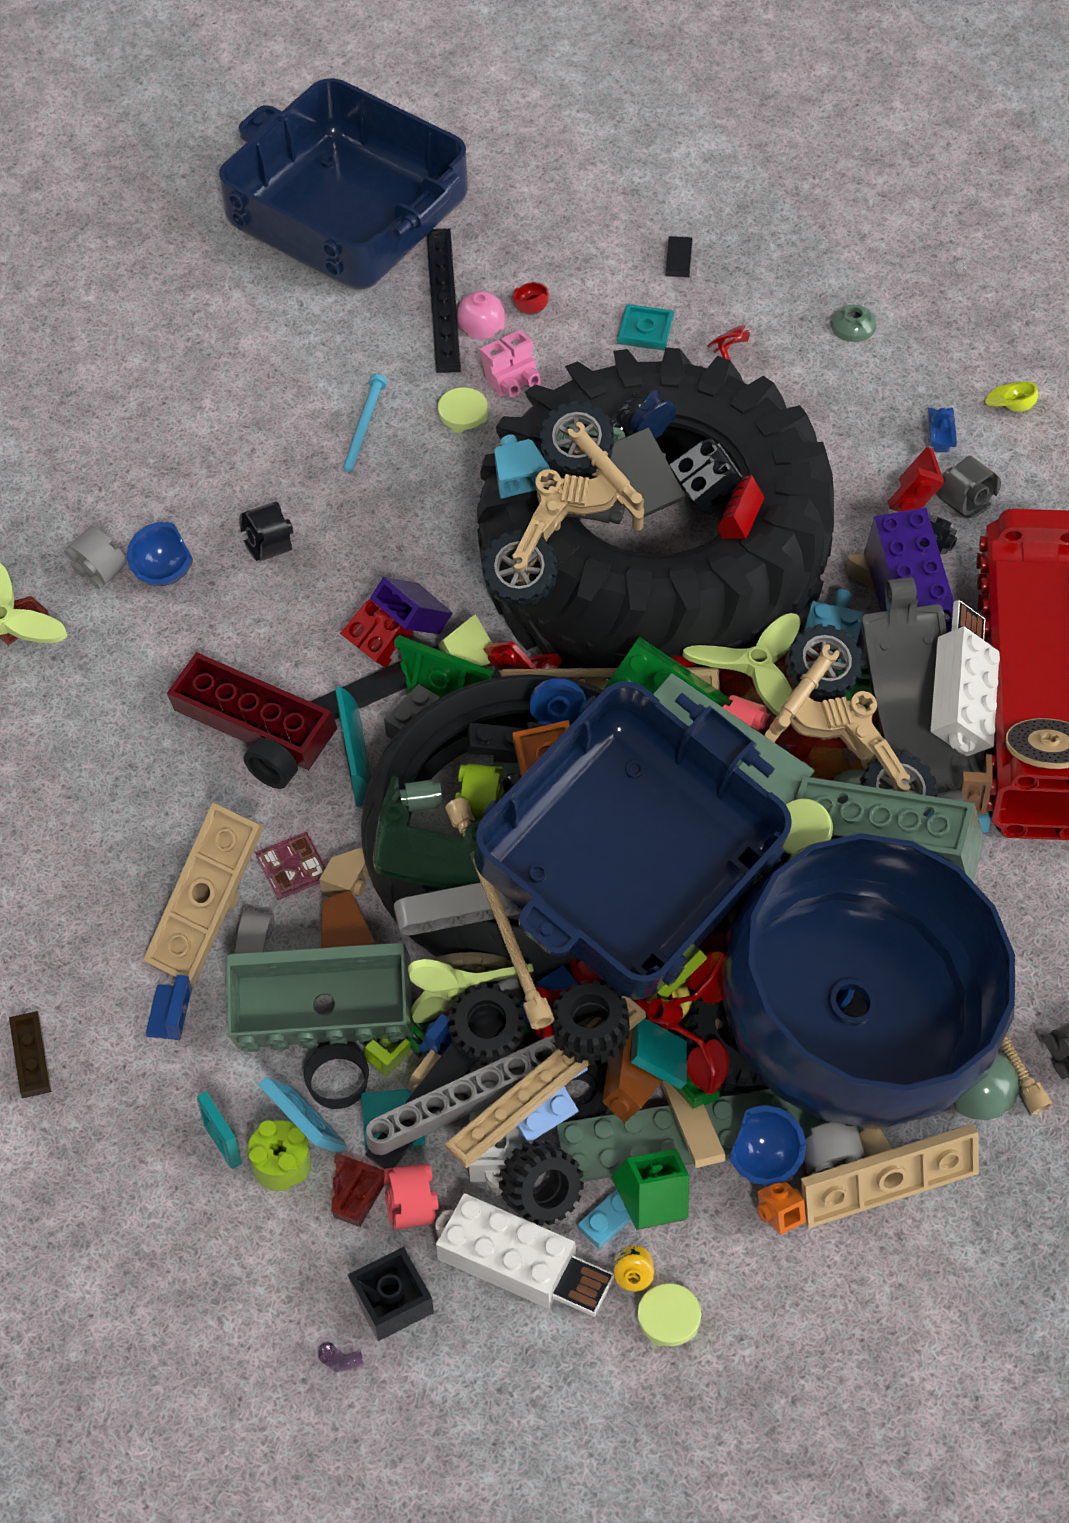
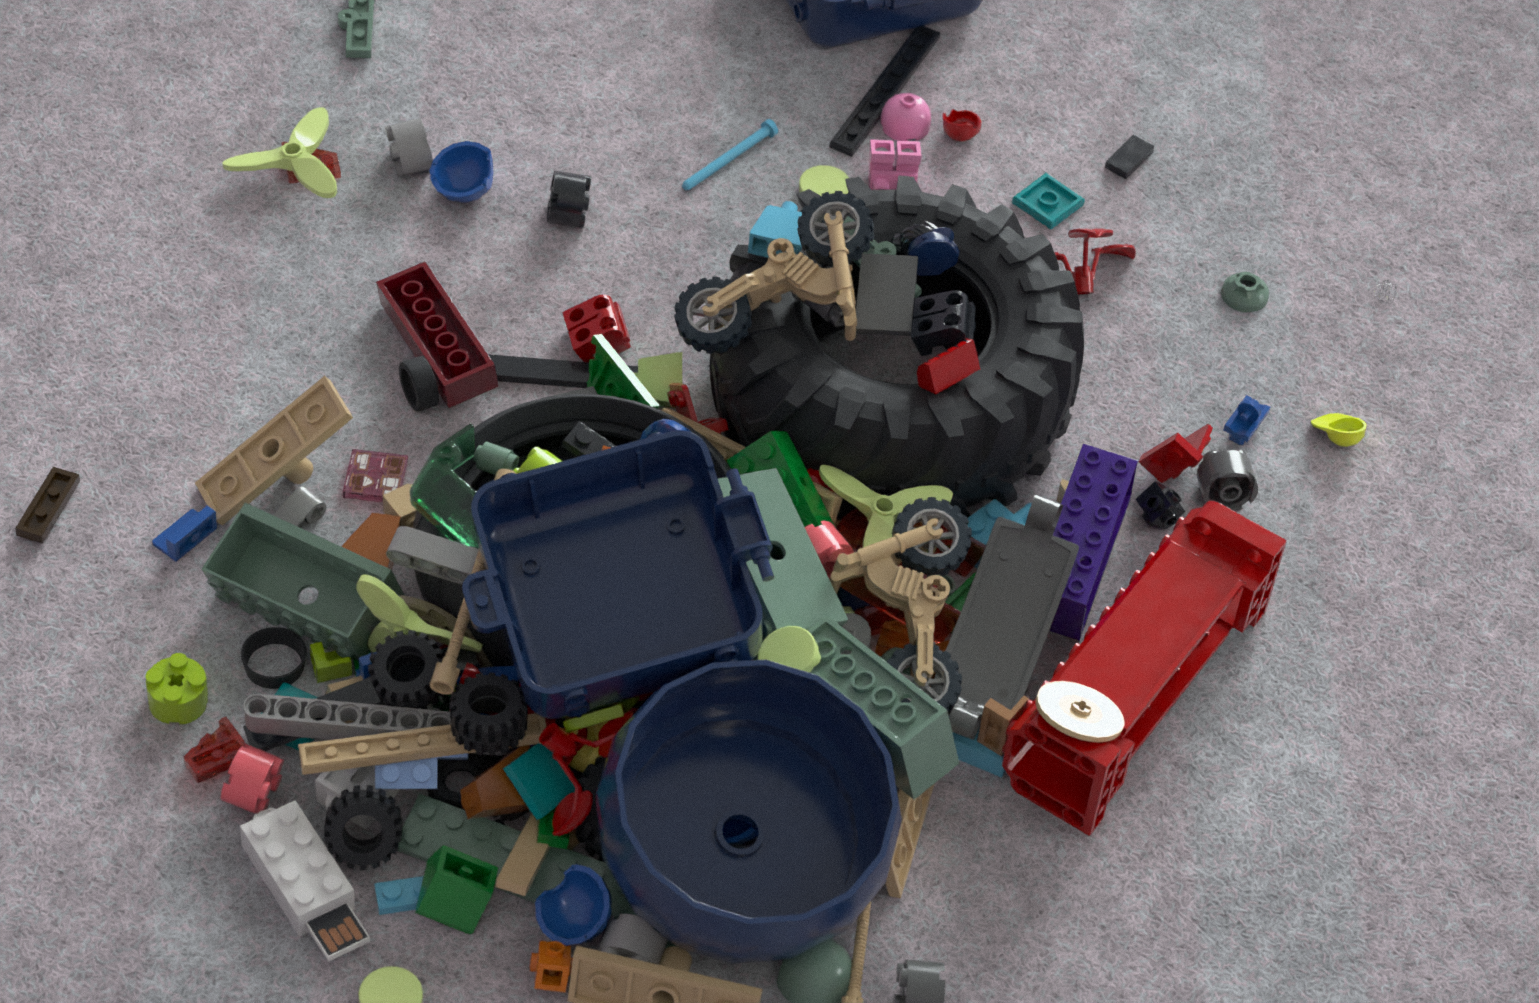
camera: 25 degrees right, 5 degrees down
teal tile [197,1091,242,1169] -> none
medium azure tile [258,1077,347,1154] -> none
clear purple arm [318,1341,364,1372] -> none
teal slope [335,686,372,806] -> none
black slope [348,1247,434,1341] -> none
dark purple brick [370,576,453,634] -> none
yellow head [614,1245,654,1292] -> none
white piece [931,600,1000,756] -> none

